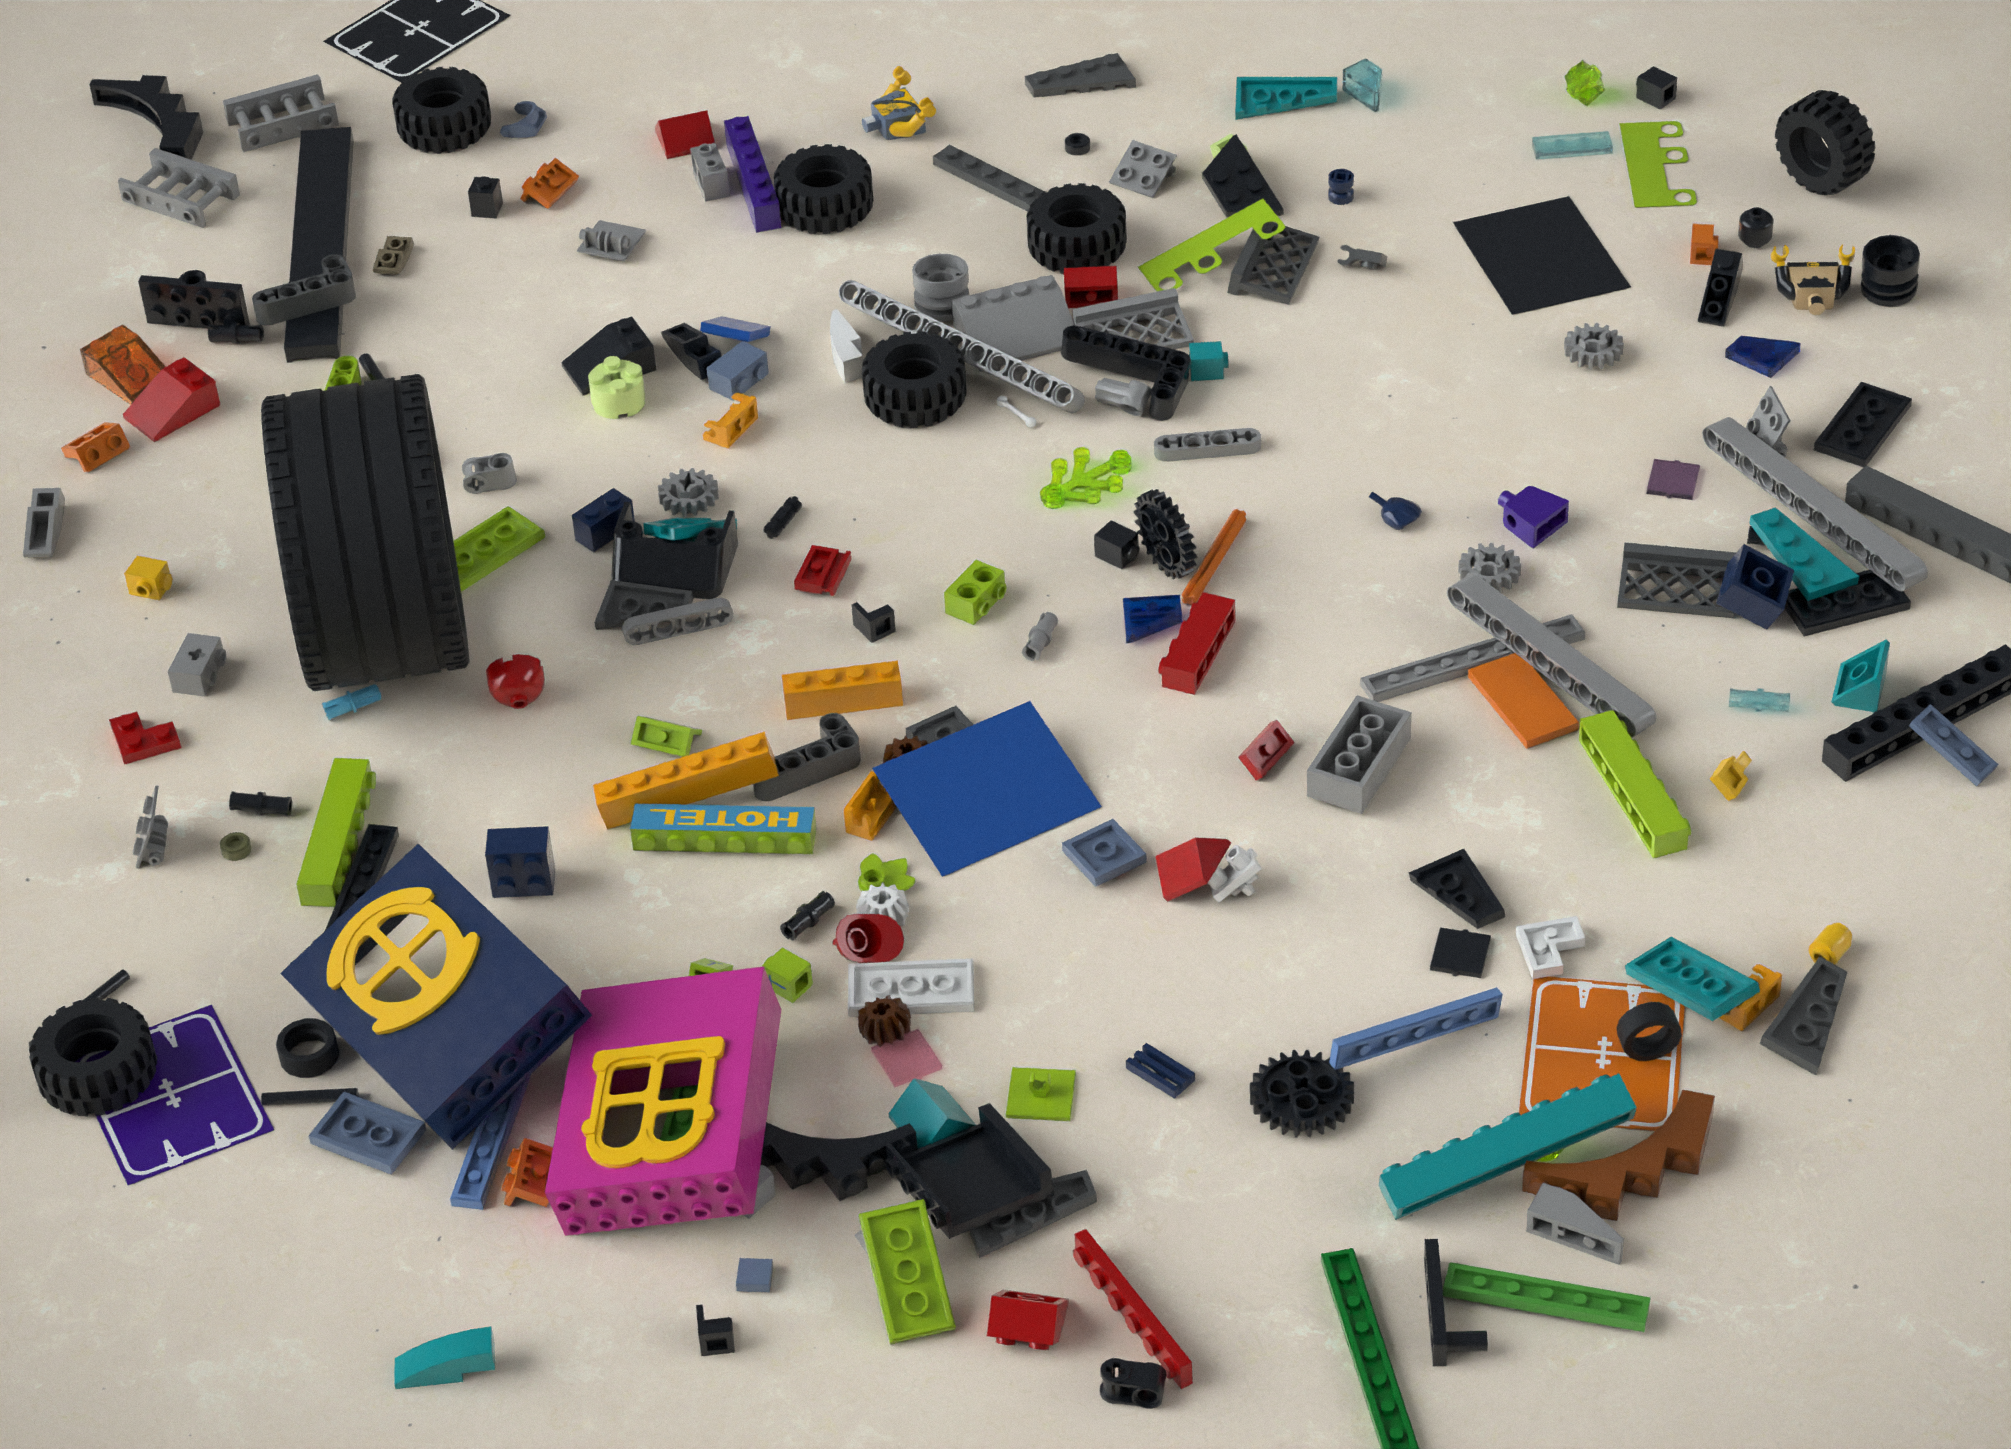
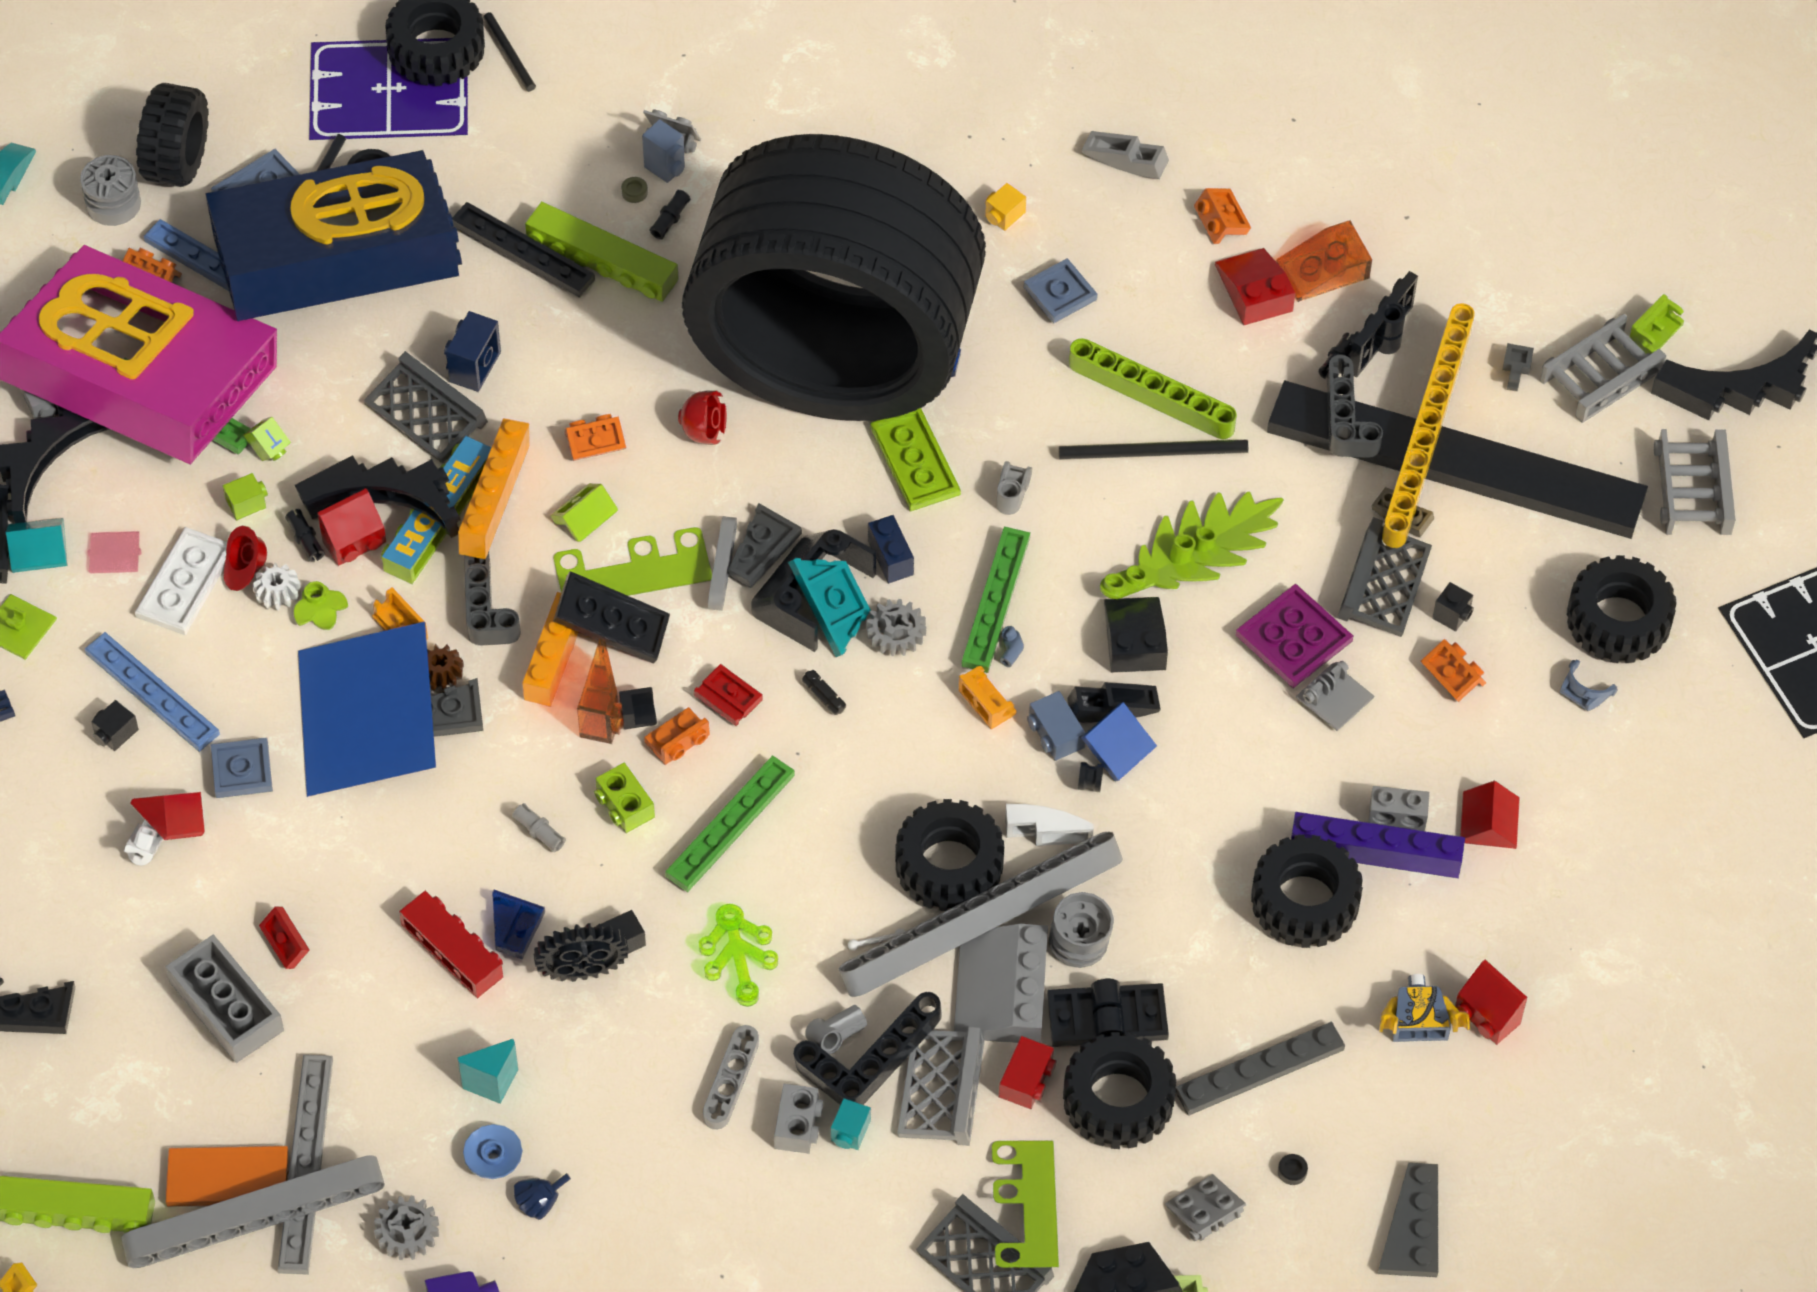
camera: 110 degrees right, 15 degrees up
yellowish green brick [588,356,645,419] -> none
reddish brown gear [858,995,911,1047] -> none
orange axle [1182,509,1246,605] -> none
none -> light grey wheel [80,155,141,226]
none -> medium blue tile [85,632,220,752]
none -> black brick [91,700,139,751]
none -> black tyre [136,83,209,187]
none -> black arch [295,455,461,538]
none -> slope [318,489,386,566]
none -> dark grey fence [364,351,488,464]
none -> teal slope [457,1039,518,1104]
none -> medium blue dish [463,1124,523,1179]
none -> black tile [553,571,670,664]
none -> lime piece [554,527,712,596]
none -> orange bracket [565,414,626,461]
none -> clear orange slope [577,639,623,744]
none -> sand blue brick [642,119,685,183]
none -> orange bracket [644,707,710,765]
none -> bright green plate [665,755,795,892]
none -> light grey brick [774,1084,823,1154]
none -> bright green plate [962,526,1031,673]
none -> sand blue arm [1000,626,1024,667]
none -> sand blue plate [1024,258,1098,324]
none -> black plate [1047,978,1169,1047]
none -> black wheel [1078,762,1104,792]
none -> lime plant [1100,492,1284,599]
none -> magenta plate [1235,583,1354,689]
none -> dark grey fence [1337,517,1432,637]
none -> yellow beam [1382,303,1475,548]
none -> red slope [1455,959,1528,1045]
none -> dark grey plate [1503,343,1534,391]
none -> lime hinge [1629,294,1684,354]

